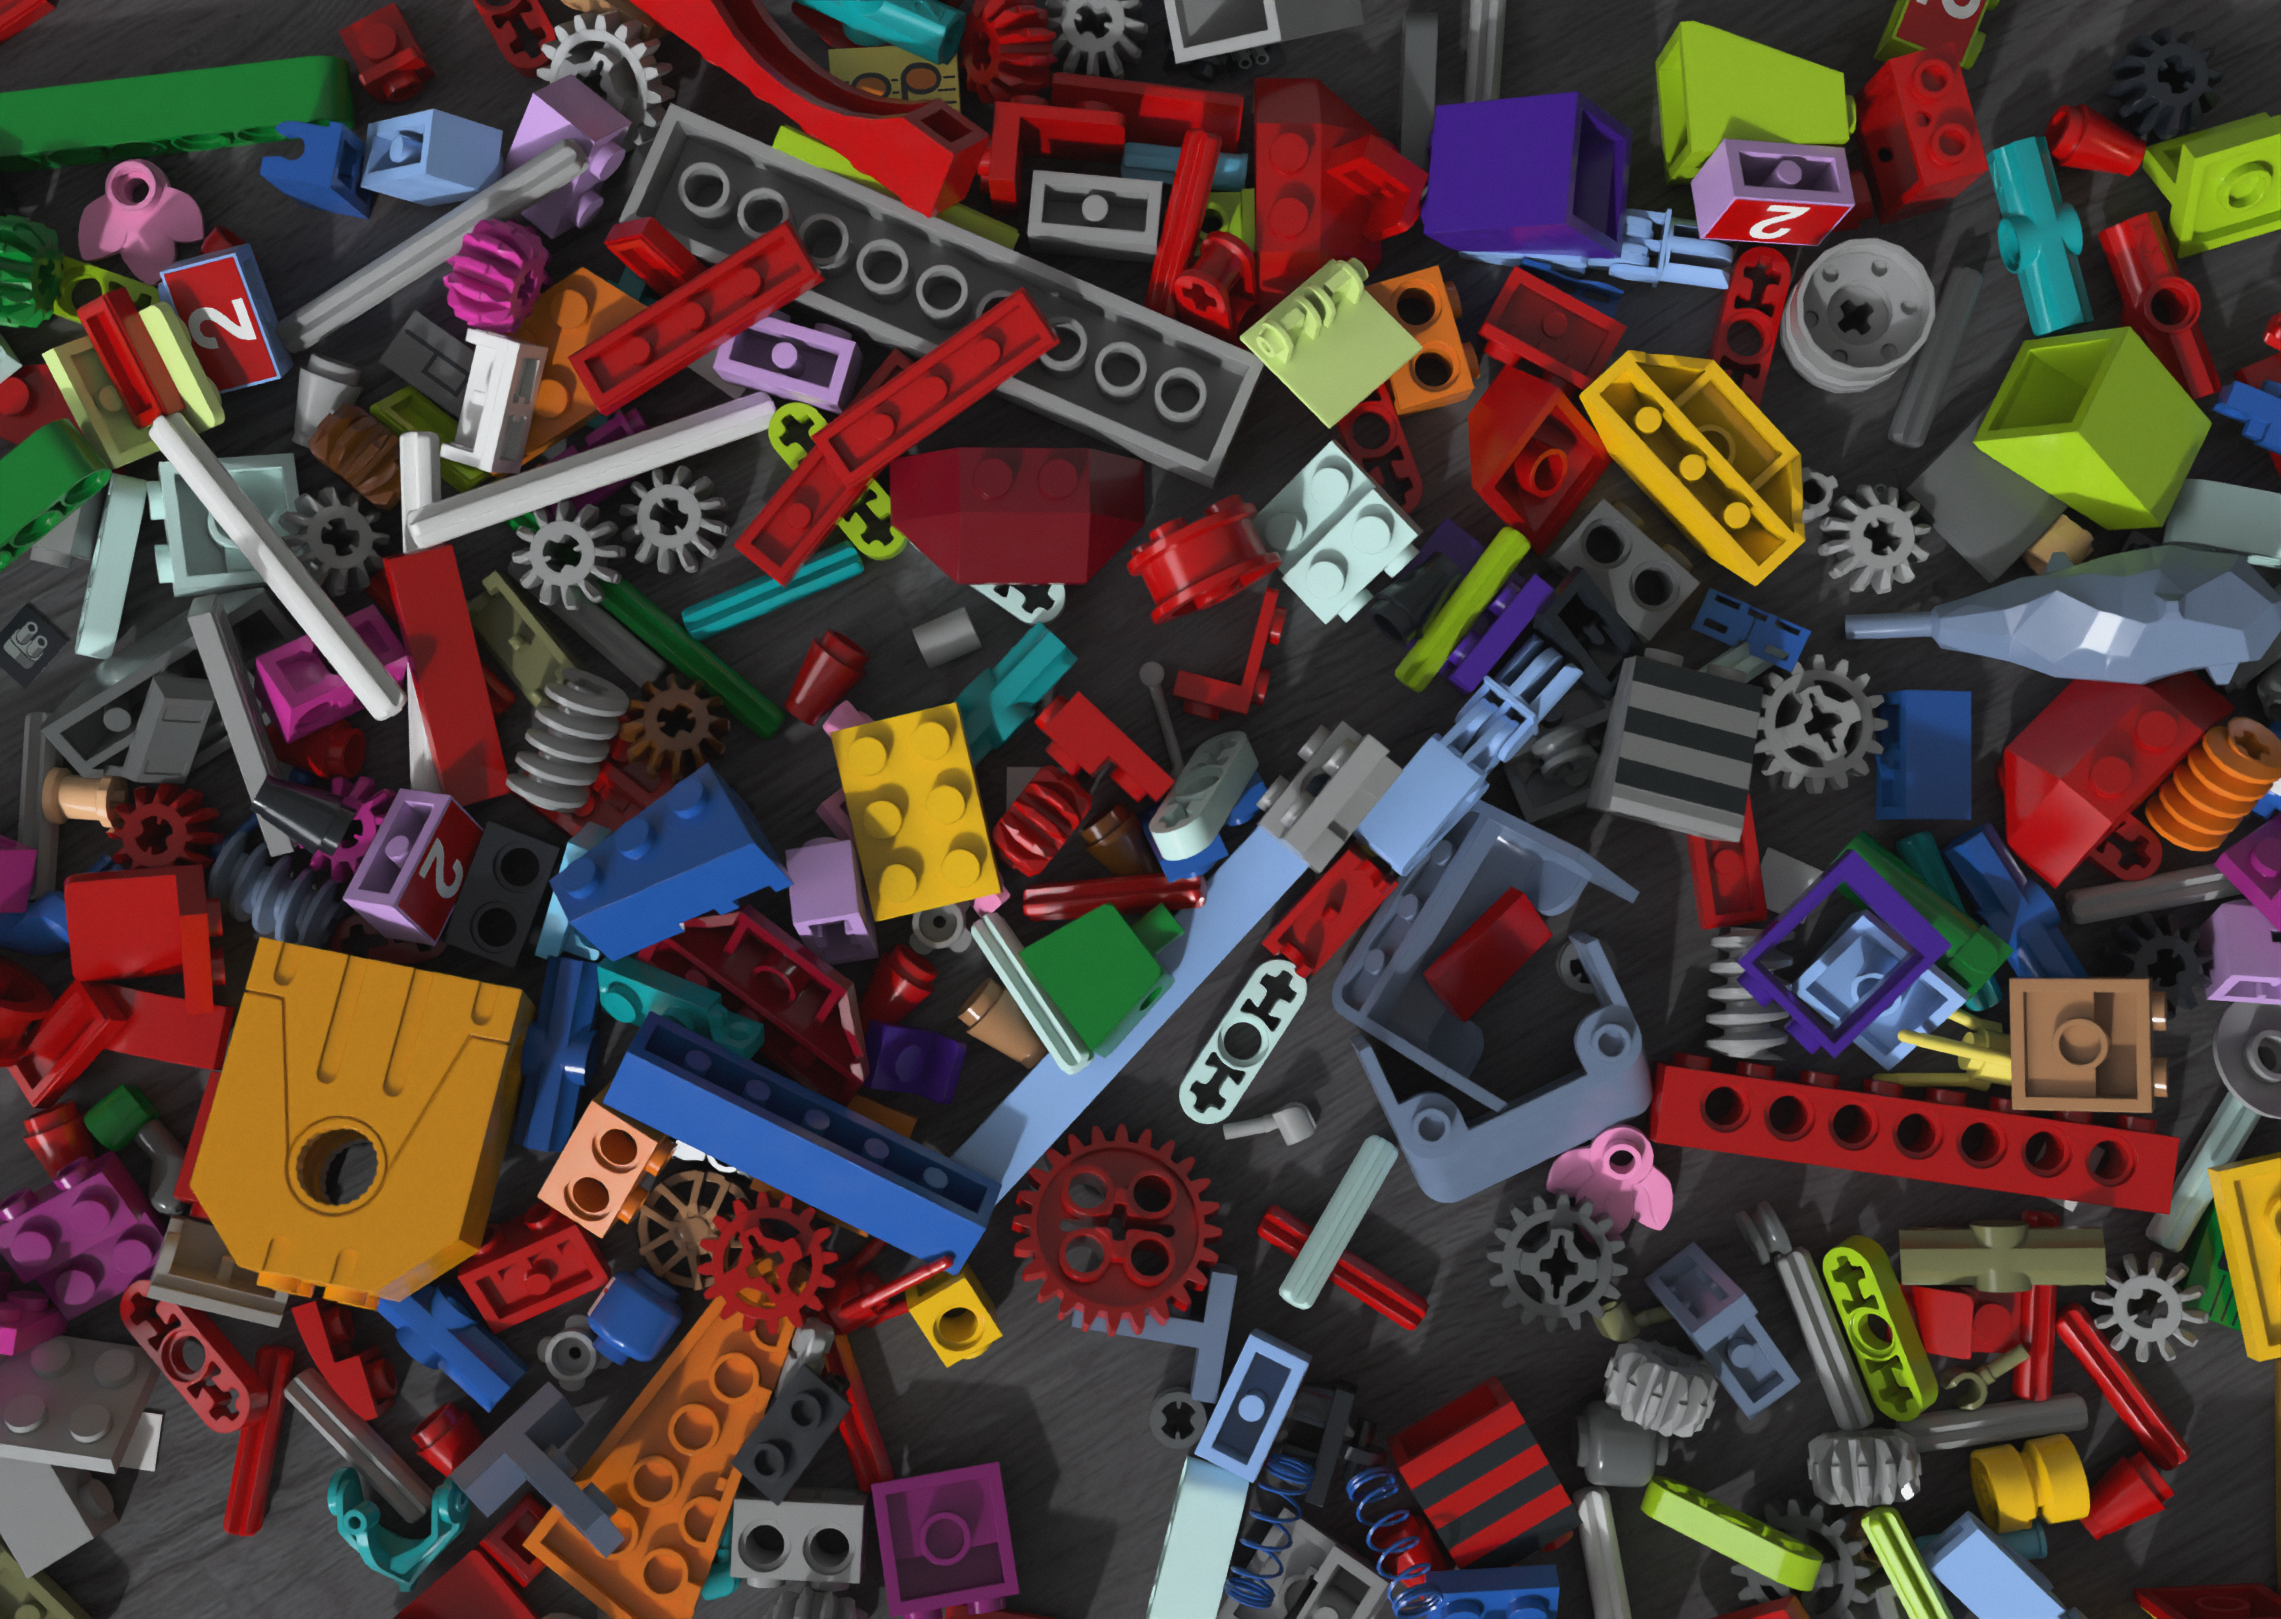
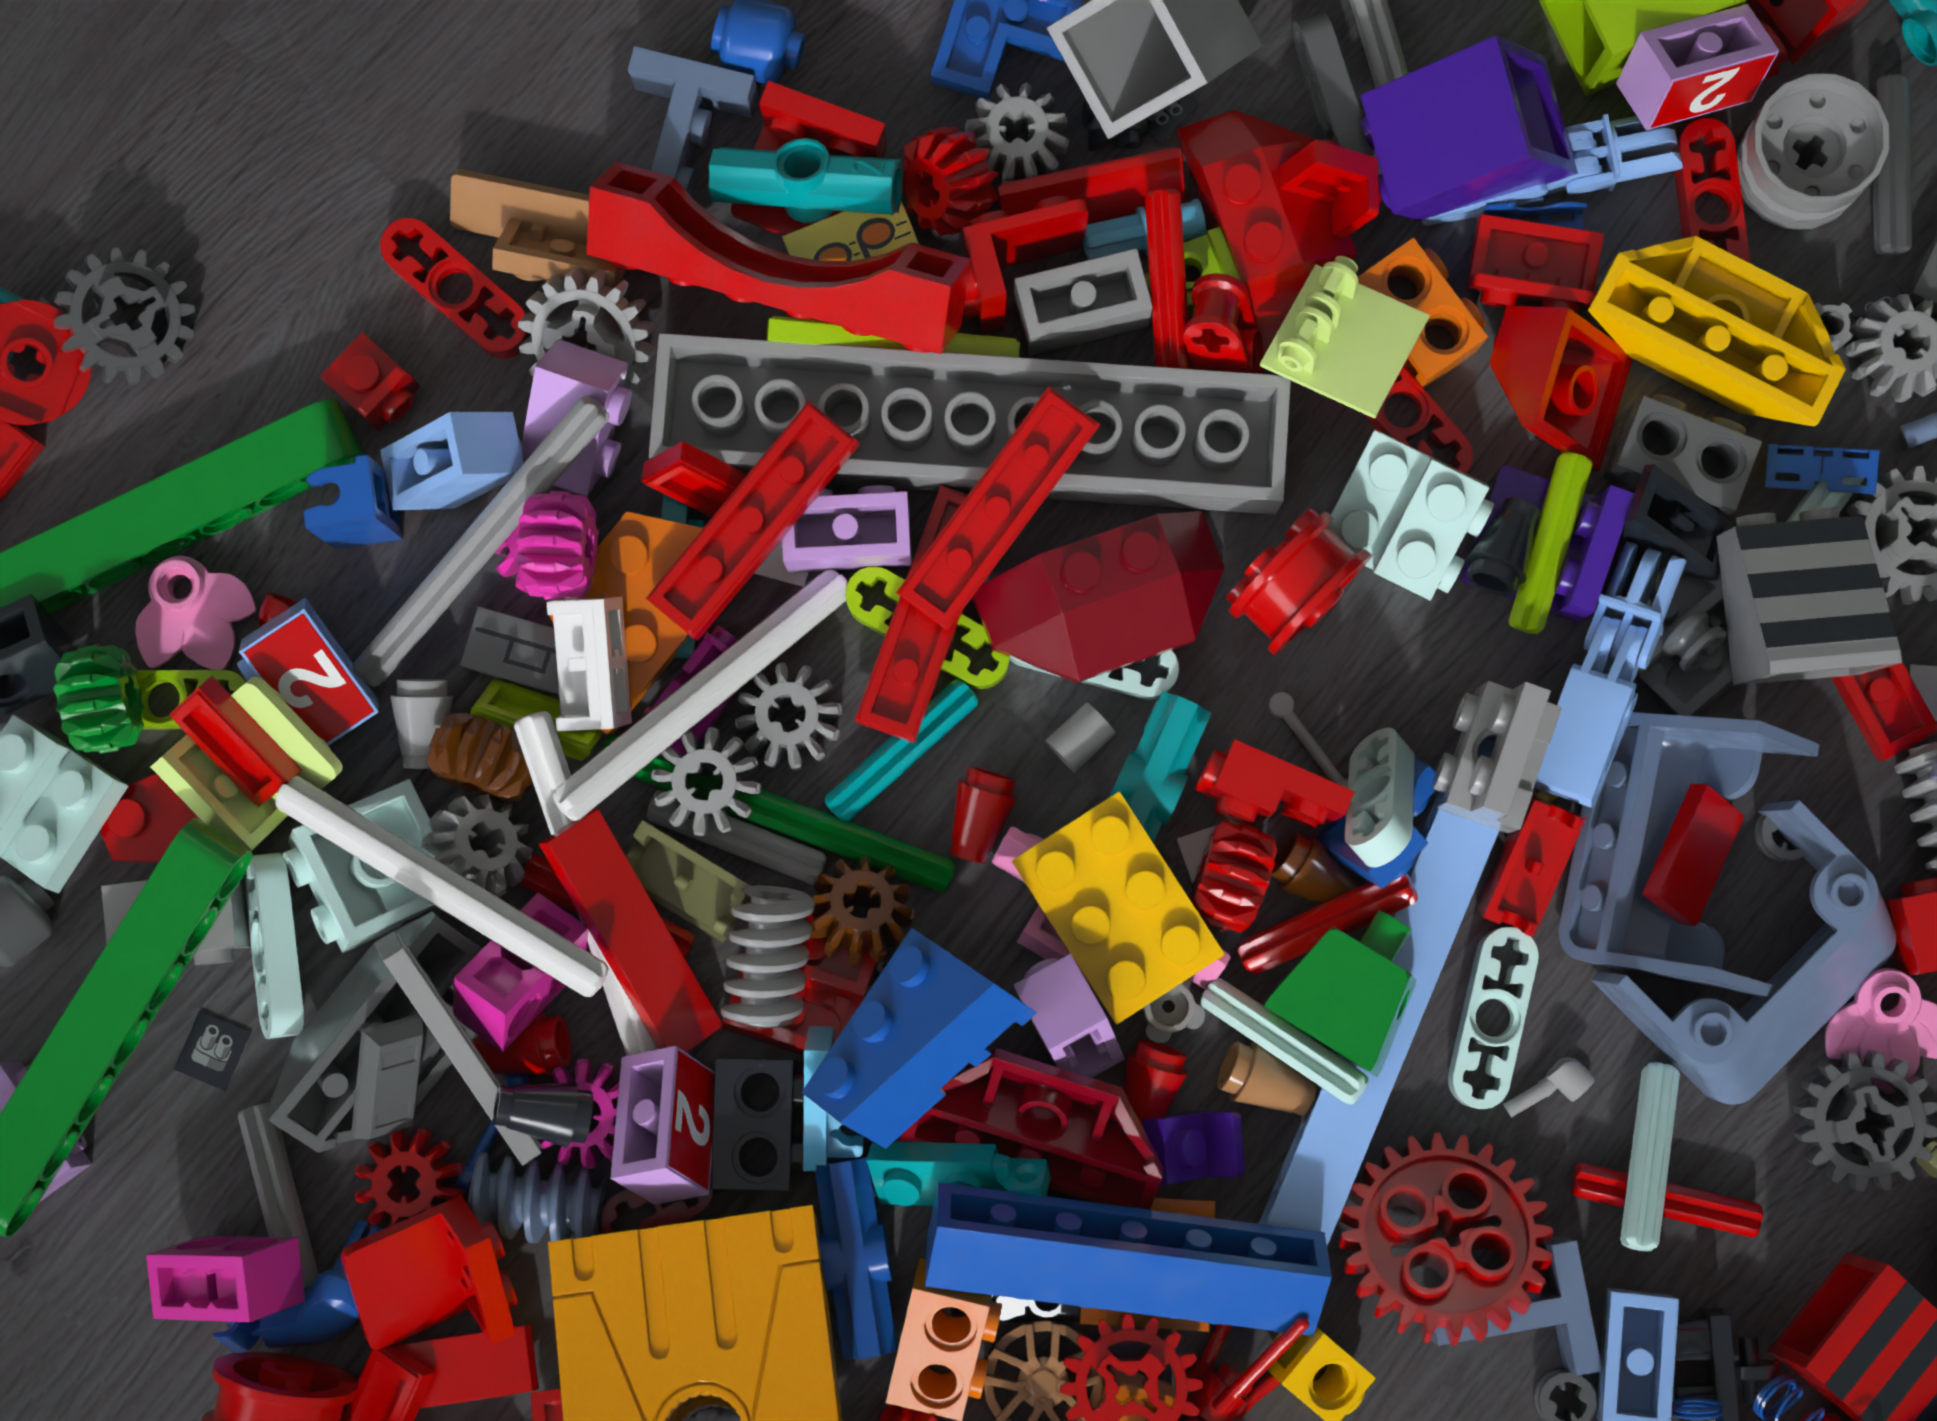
camera: 20 degrees left, 5 degrees down
light nougat bush [42,767,129,828] -> none
red bracket [1172,587,1287,722] -> none

